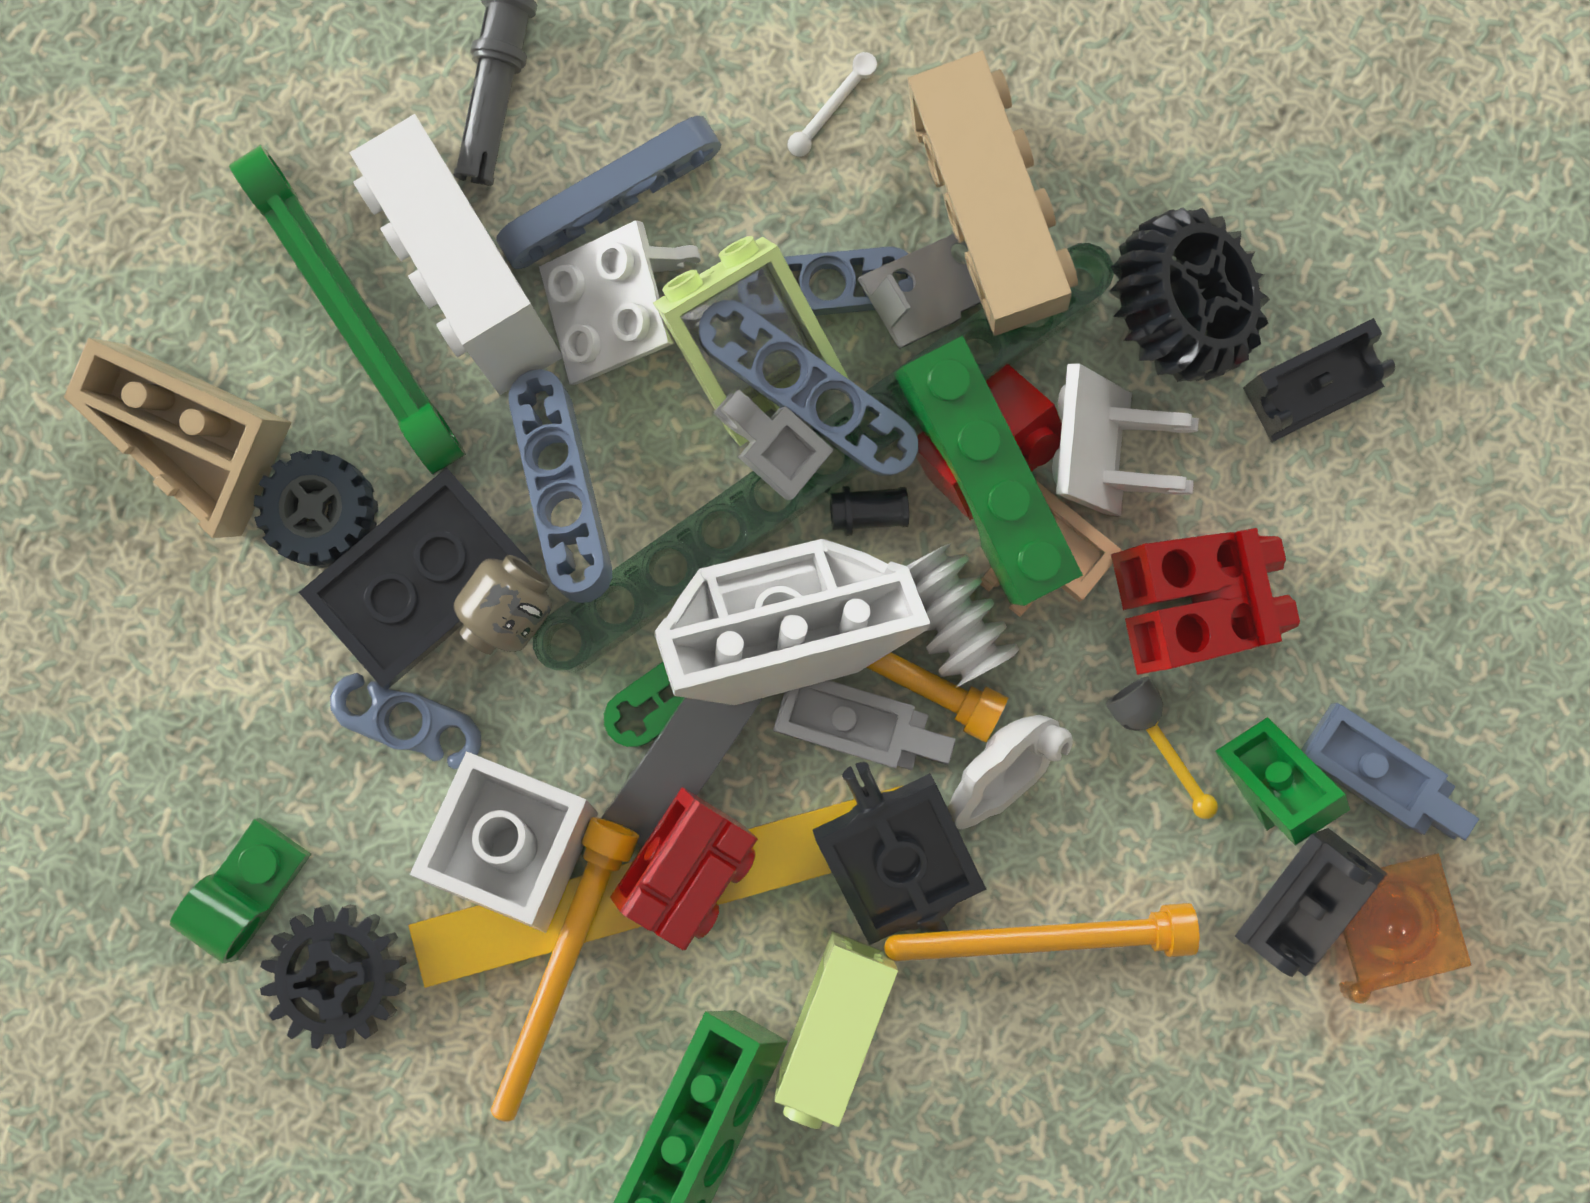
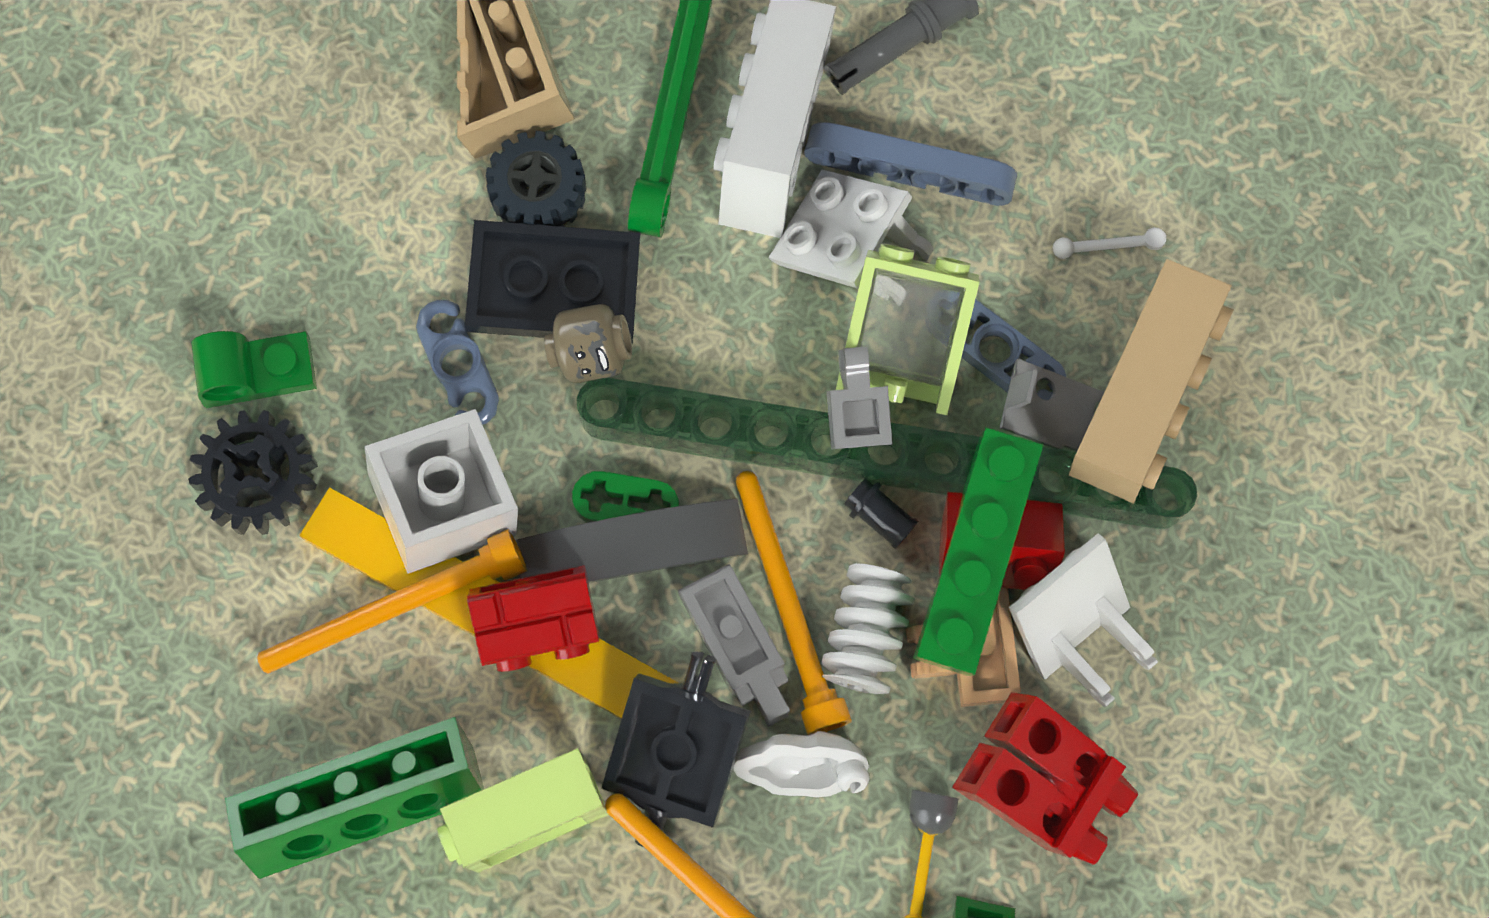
camera: 40 degrees right, 10 degrees down
sand blue beam [509,369,612,603] -> none
white wedge [655,539,930,705] -> none
sand blue beam [699,300,918,476] -> none
black gear [1109,207,1270,382] -> none
black hinge [1243,318,1395,443] -> none

